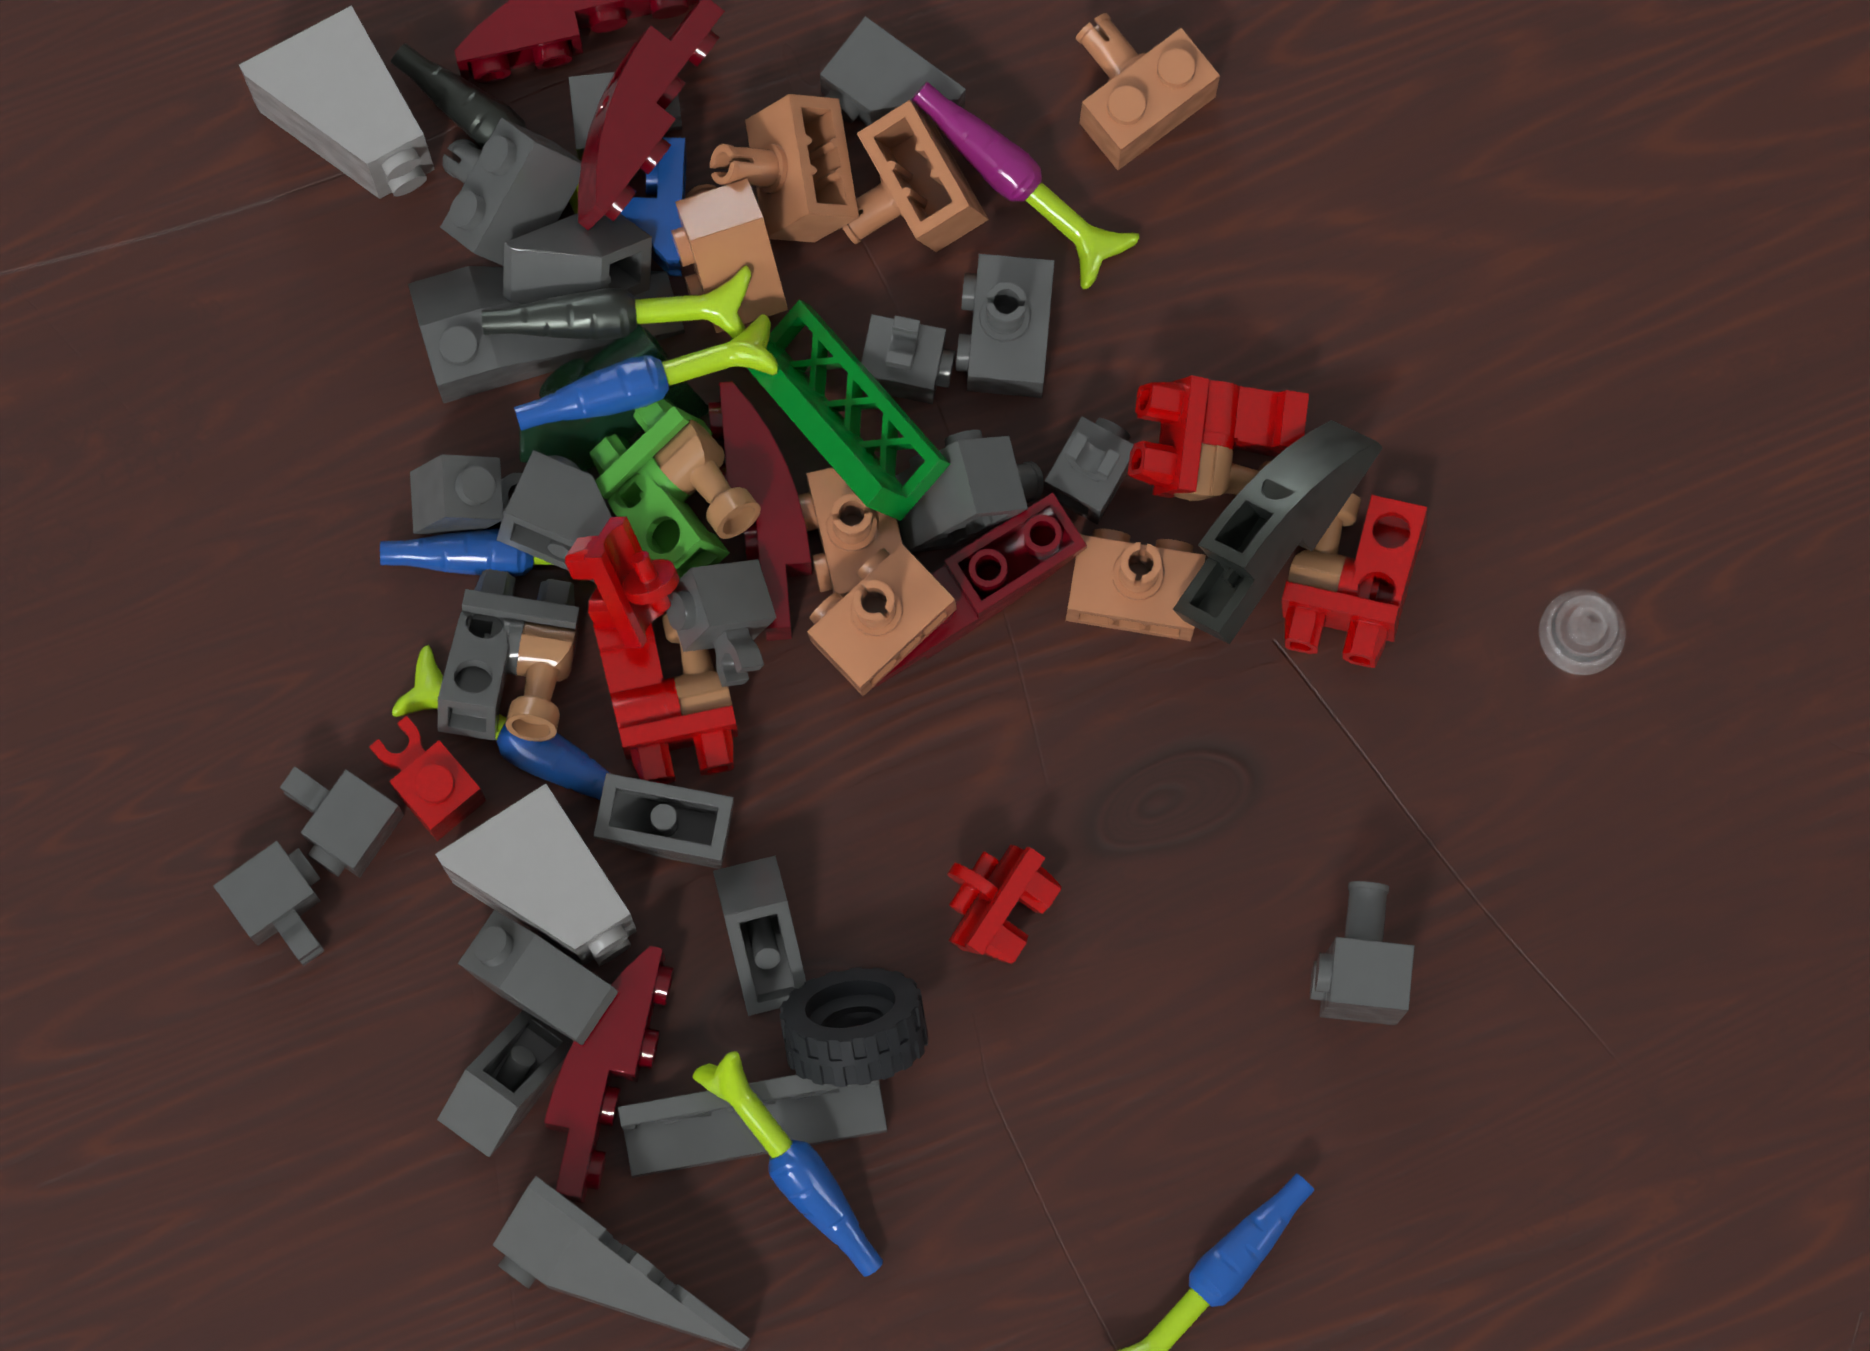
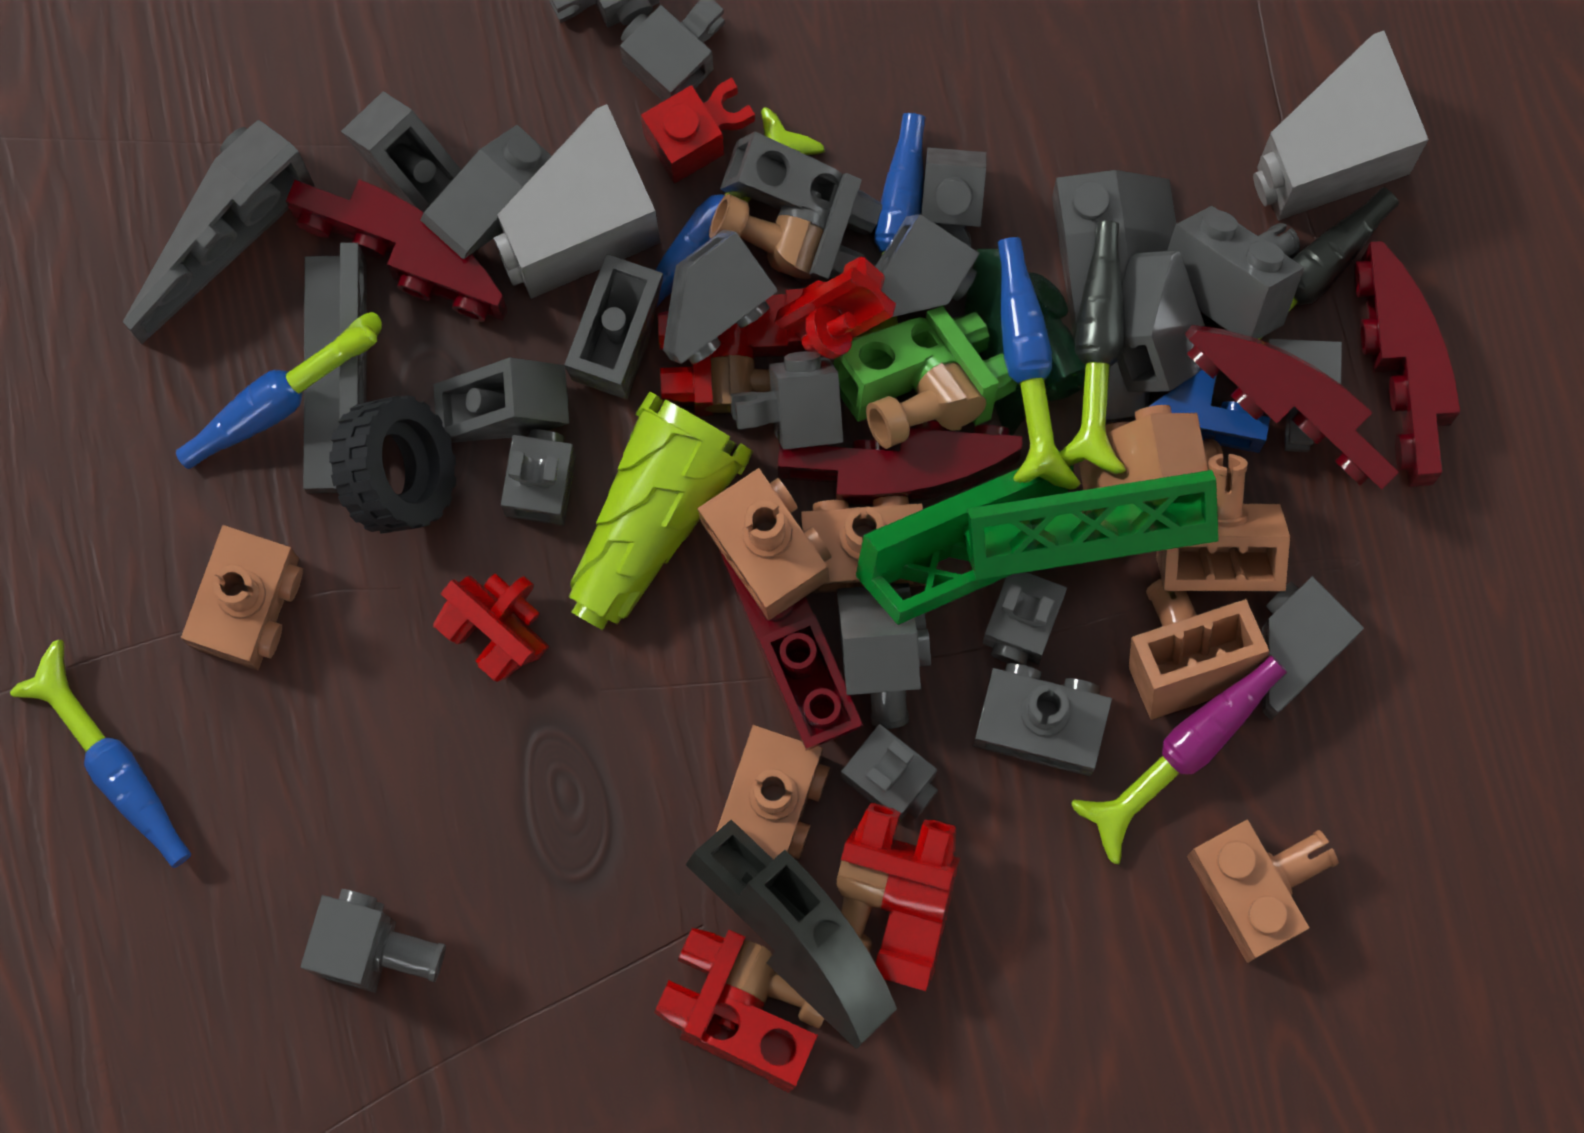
camera: 105 degrees right, 0 degrees up
none -> nougat brick [181,525,303,670]
none -> dark grey brick [501,429,576,526]
none -> lime cone [568,392,754,630]
none -> dark grey slope [663,229,778,364]
none -> green fence [963,470,1219,580]

